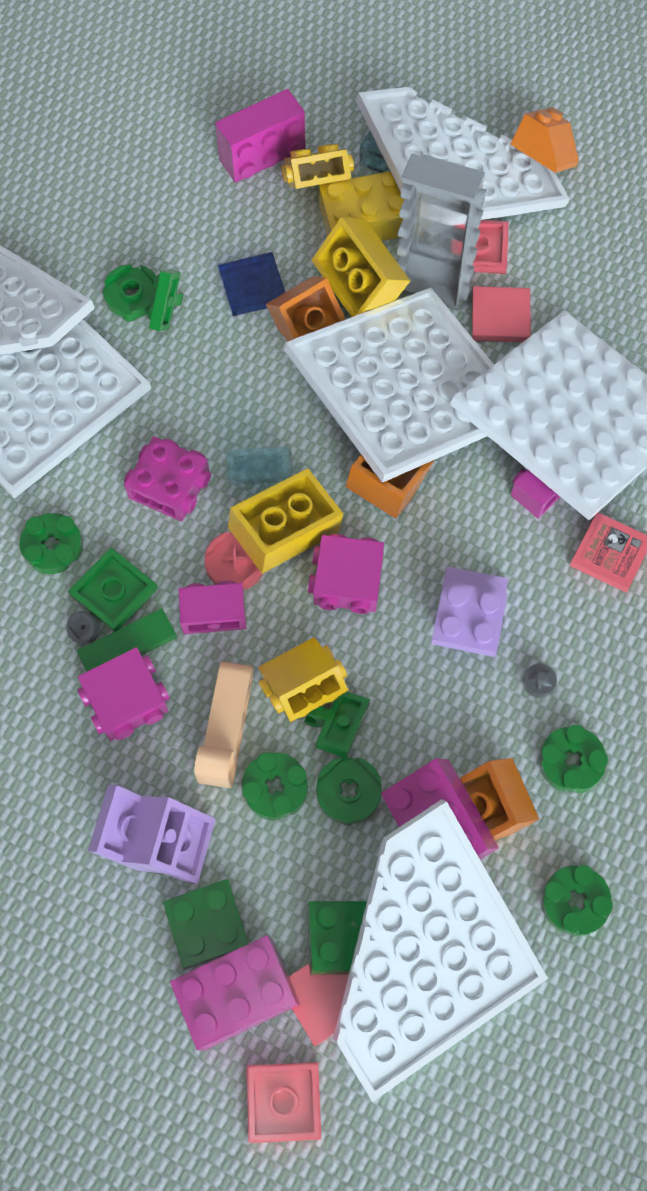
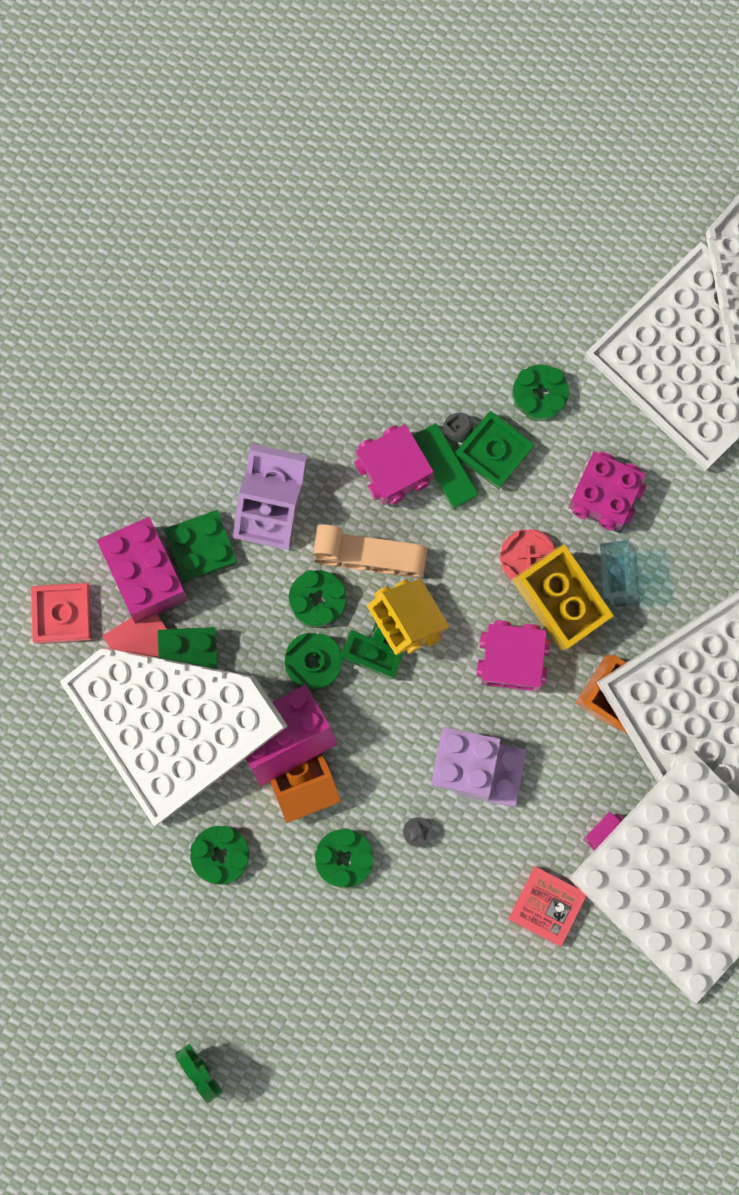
camera: 85 degrees right, 10 degrees up
dark pink brick [179,581,247,635] -> none

